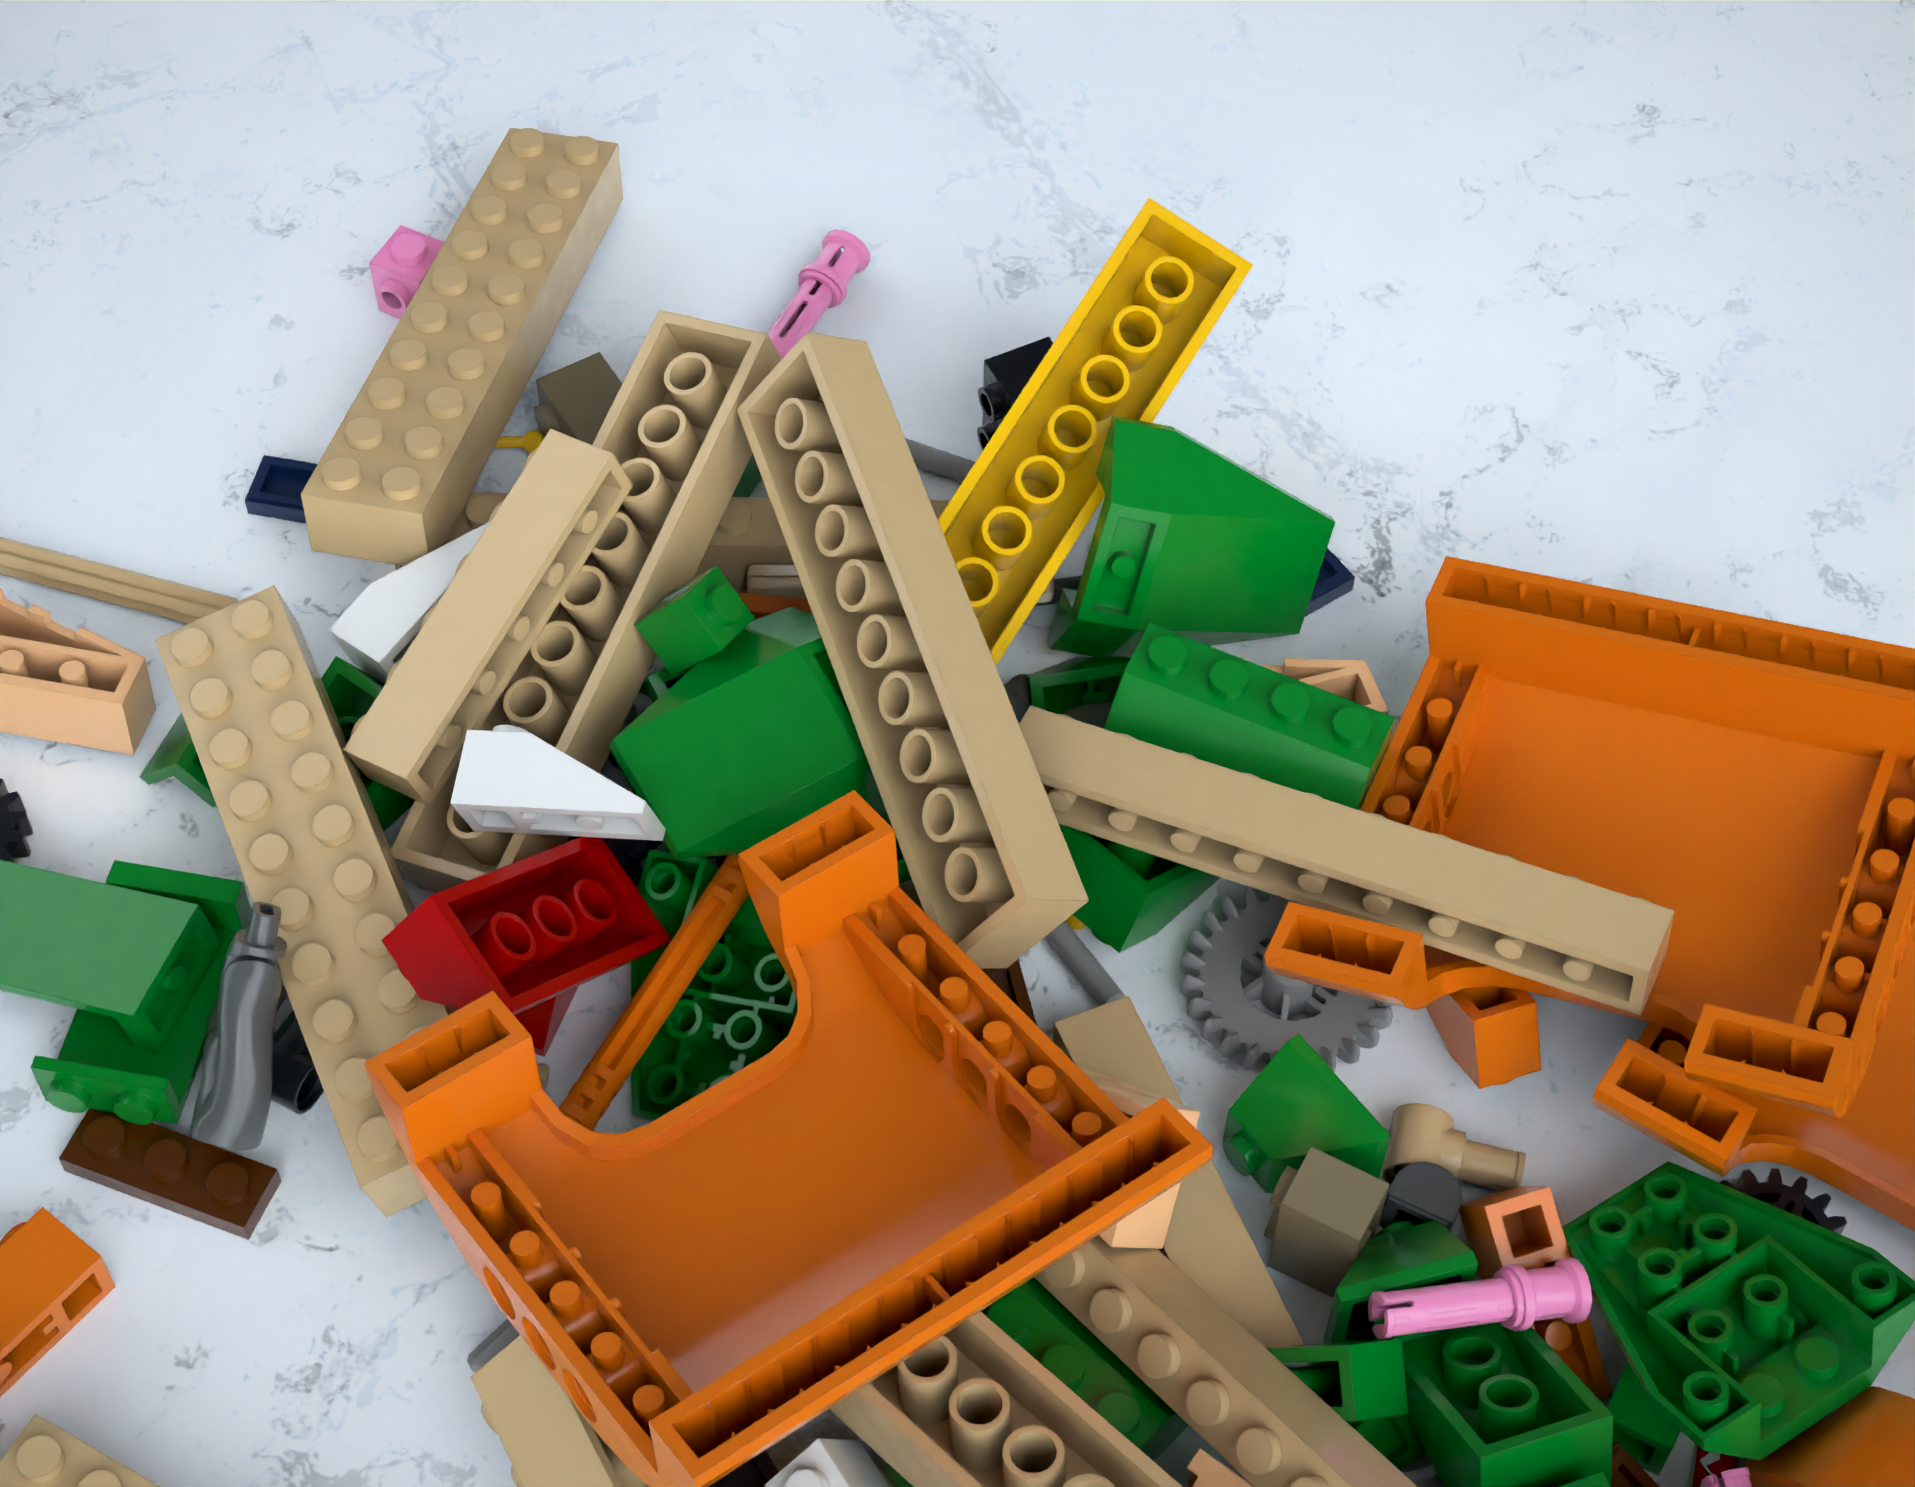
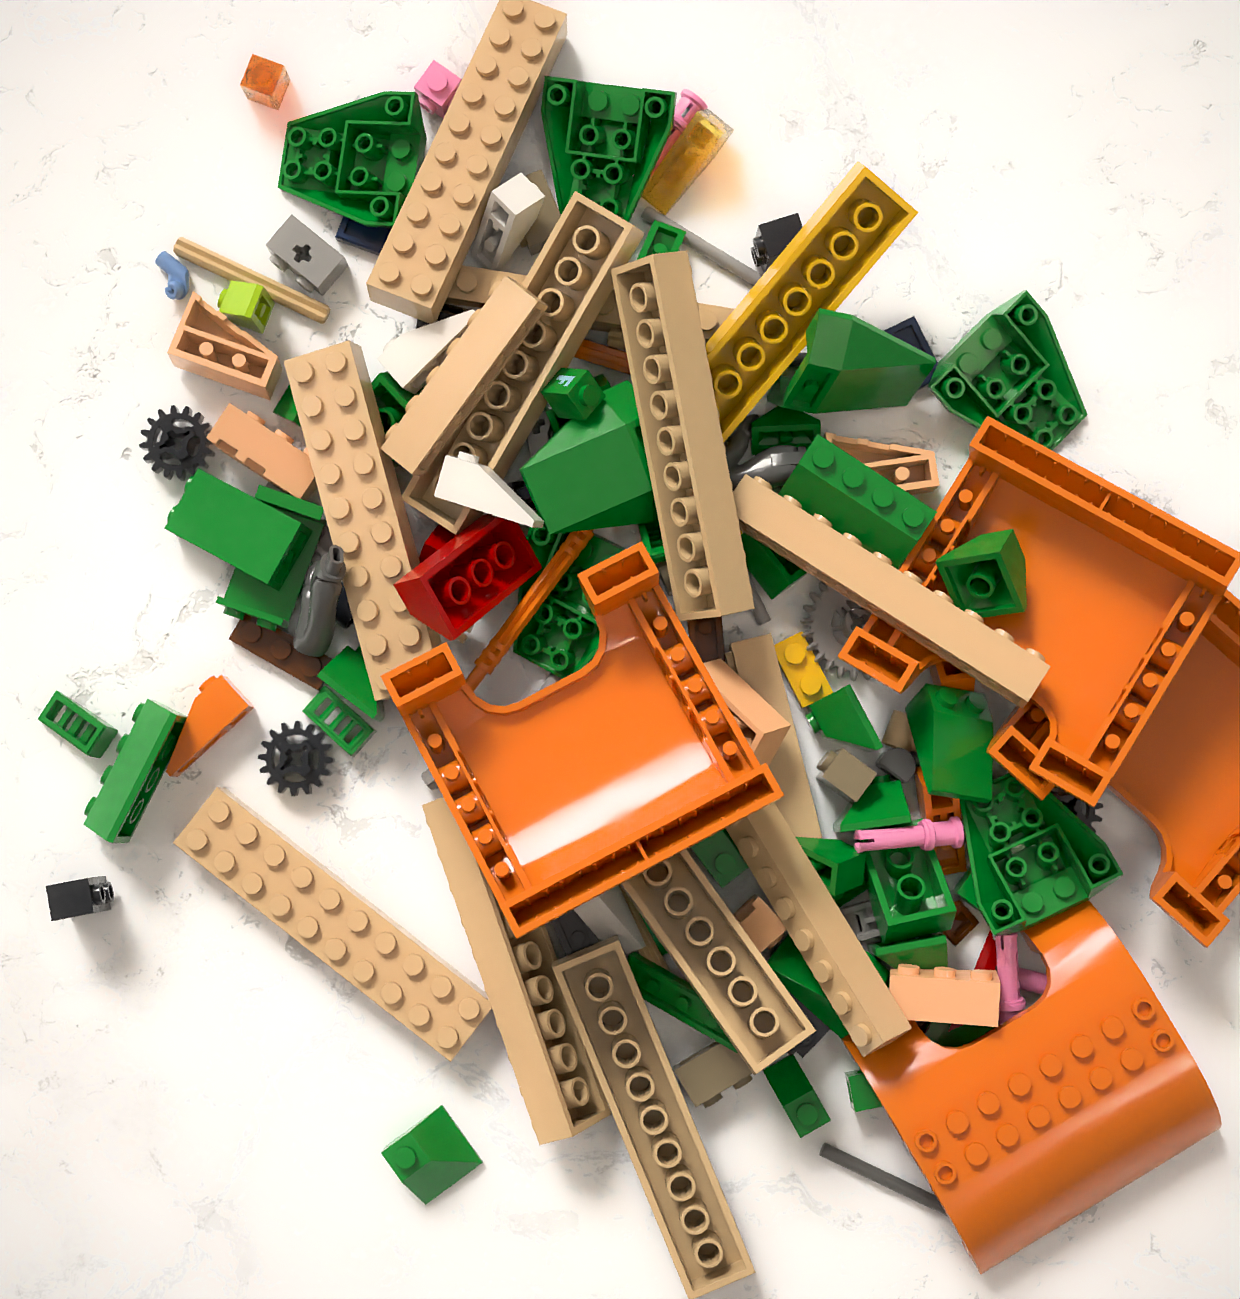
camera: 10 degrees right, 30 degrees up
none -> light nougat wedge [206,403,317,501]
none -> lime slope [217,280,275,334]
none -> clear orange brick [240,54,291,111]
none -> black gear [257,721,335,796]
none -> light grey brick [265,214,349,296]
none -> green wedge [277,91,427,228]
none -> green slope [302,685,377,757]
none -> green slope [317,645,385,722]
none -> white slope [470,173,545,271]
none -> green wedge [541,76,677,222]
none -> clear yellow slope [641,109,734,215]
none -> yellow plate [774,631,834,709]
none -> green slope [905,683,993,803]
none -> green wedge [927,290,1088,450]
none -> green slope [935,529,1027,618]

